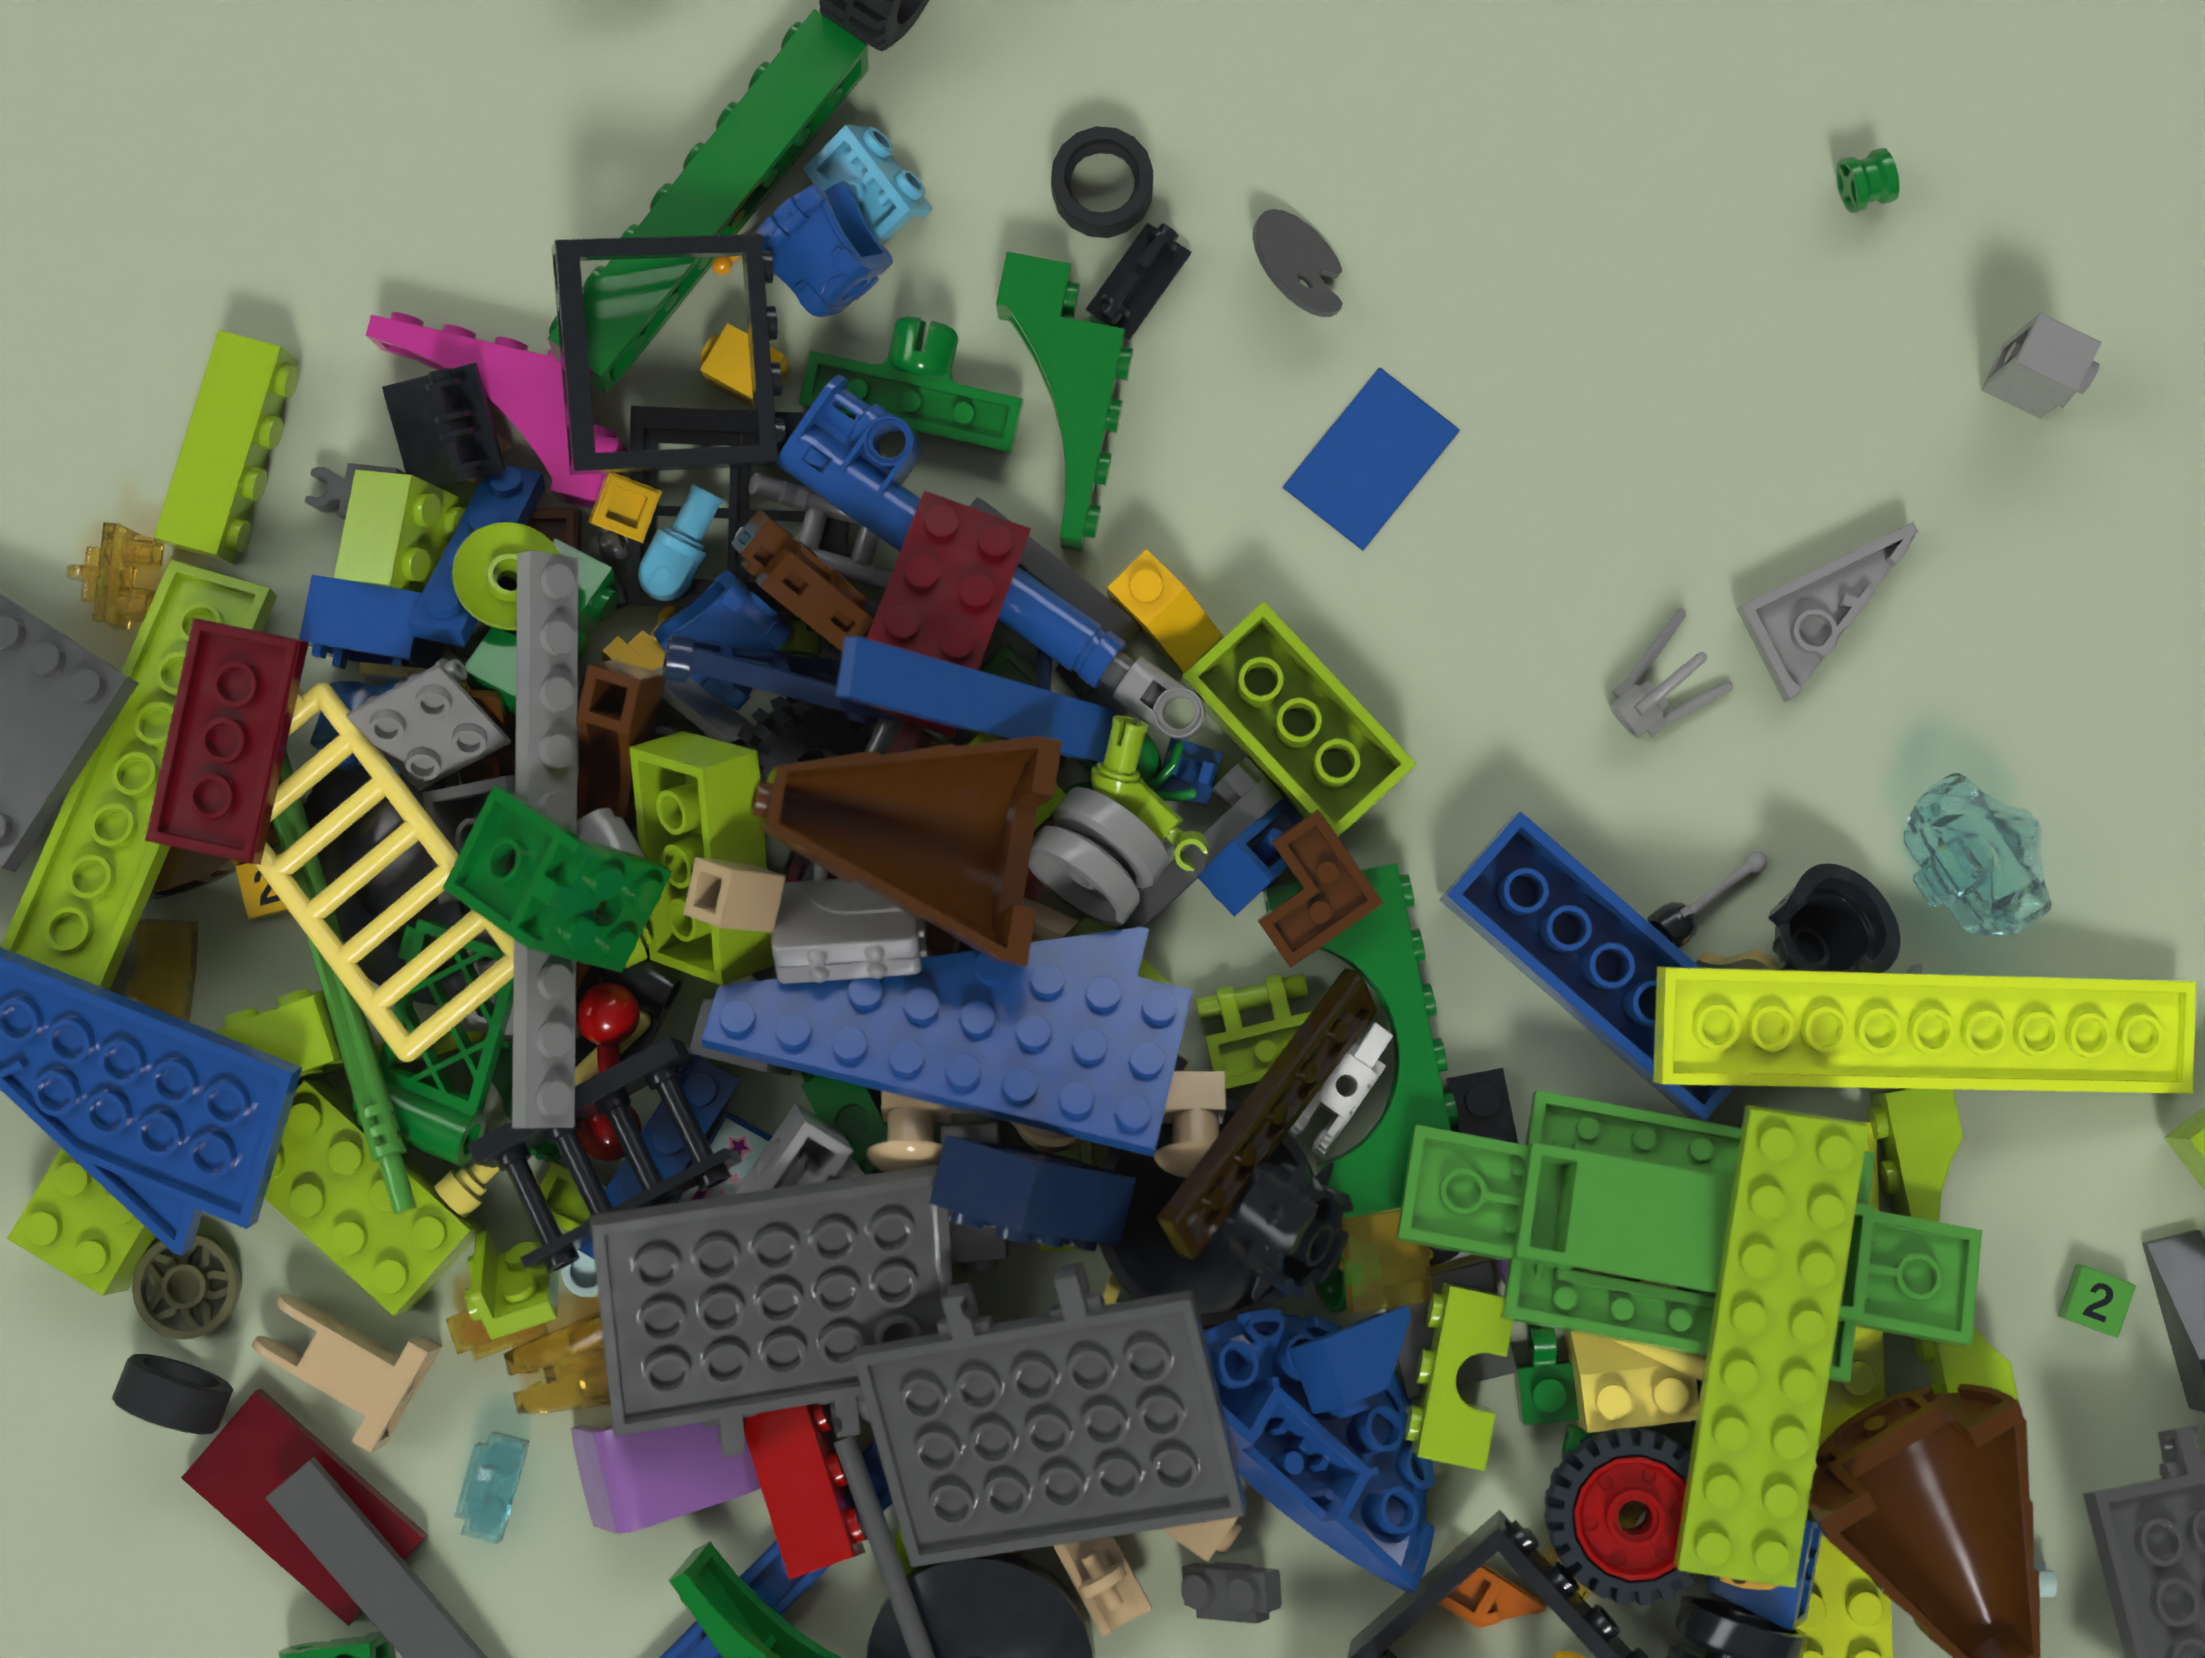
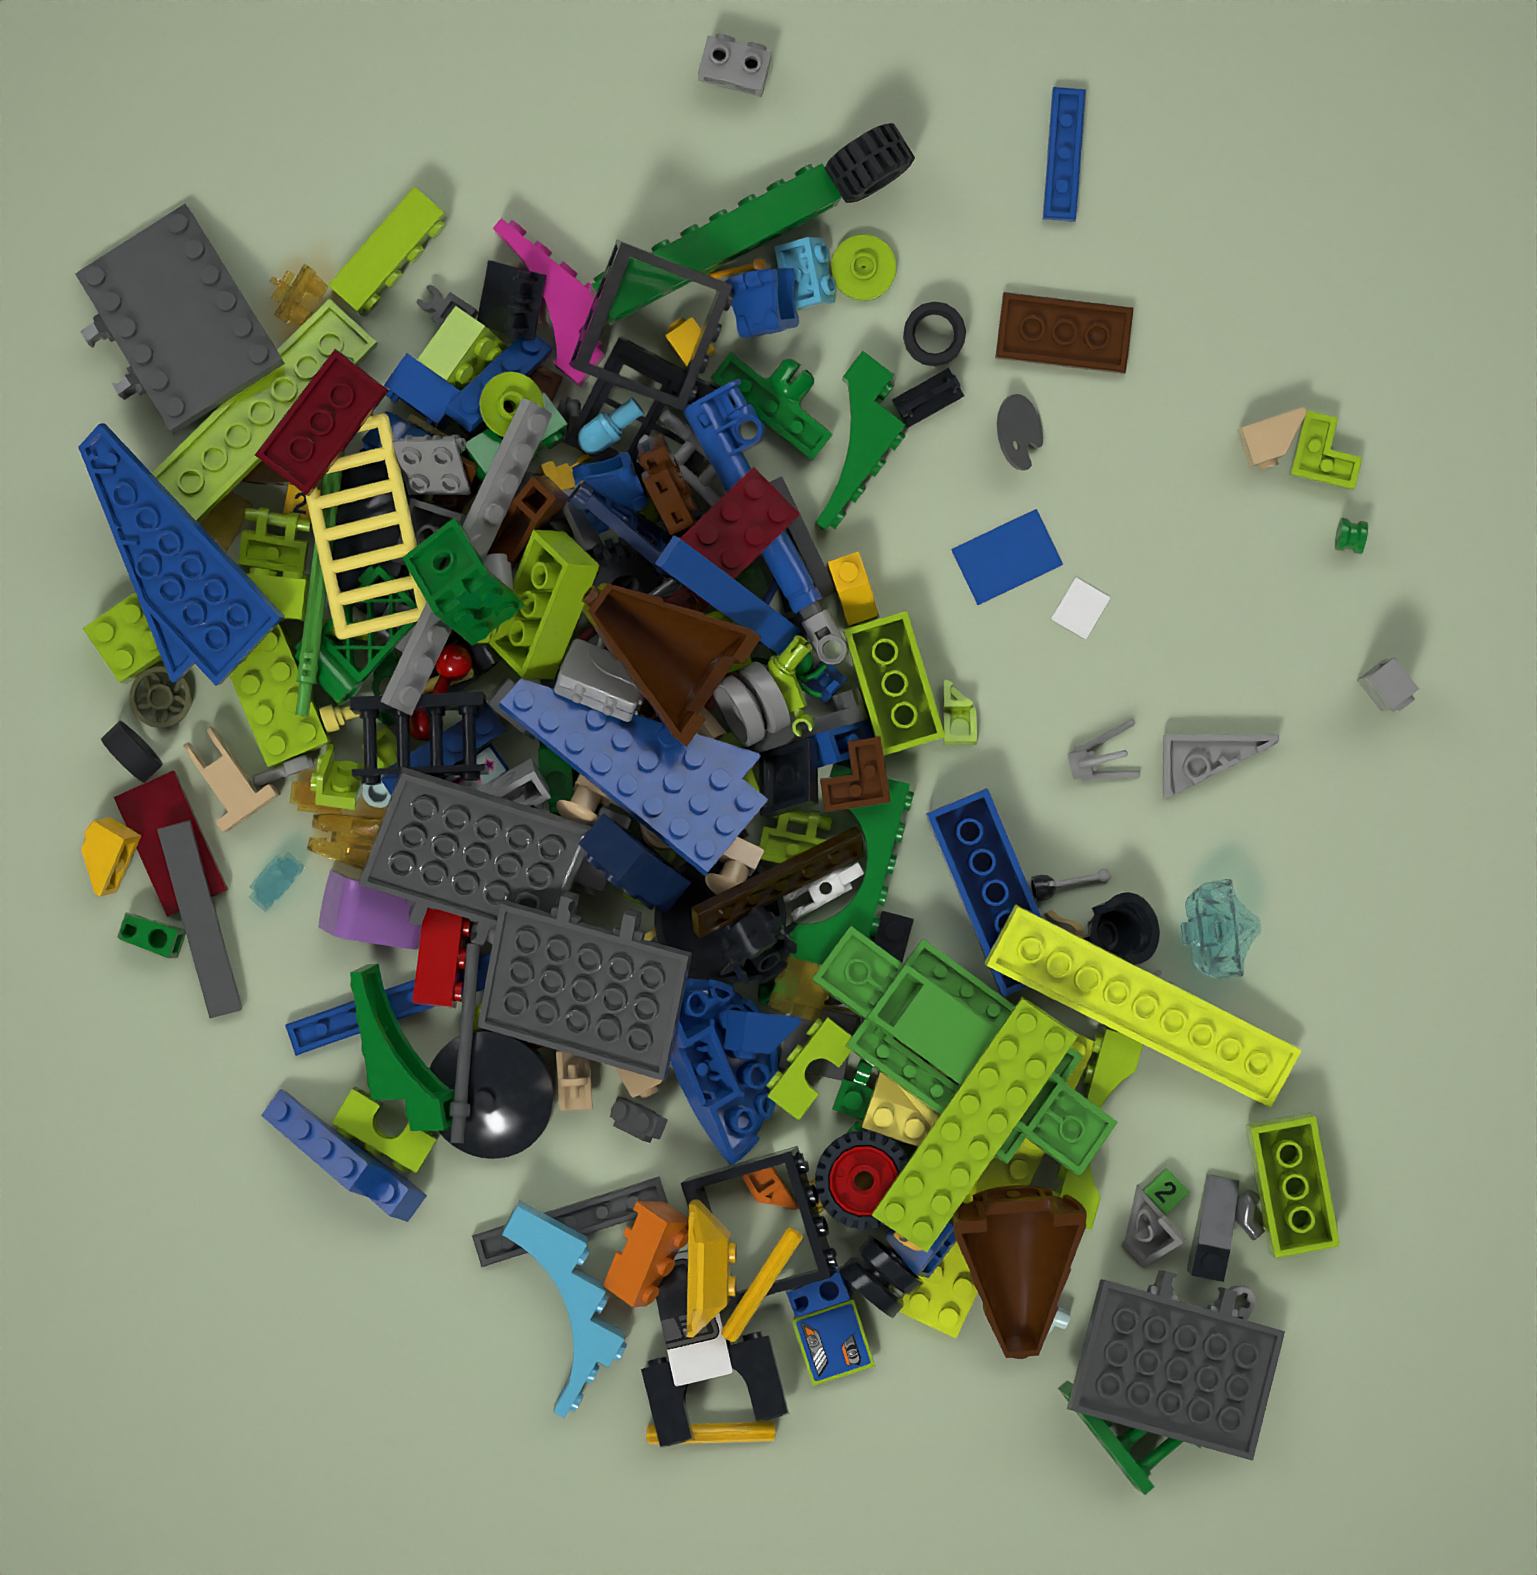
camera: 15 degrees right, 5 degrees up
yellow tile [588,473,662,543] -> none
tan brick [683,857,785,932] -> none
none -> yellow slope [81,817,141,897]
none -> lime plate [238,507,312,574]
none -> light grey bar [254,754,315,787]
none -> black plate [759,738,818,818]
none -> lime piece [831,234,896,301]
none -> lime slope [943,680,977,745]
none -> reddish brown tile [995,292,1134,374]
none -> white sticker [1051,577,1110,639]
none -> light grey slope [1122,1185,1186,1268]
none -> tan slope [1238,406,1307,471]
none -> lime plate [1289,410,1363,490]

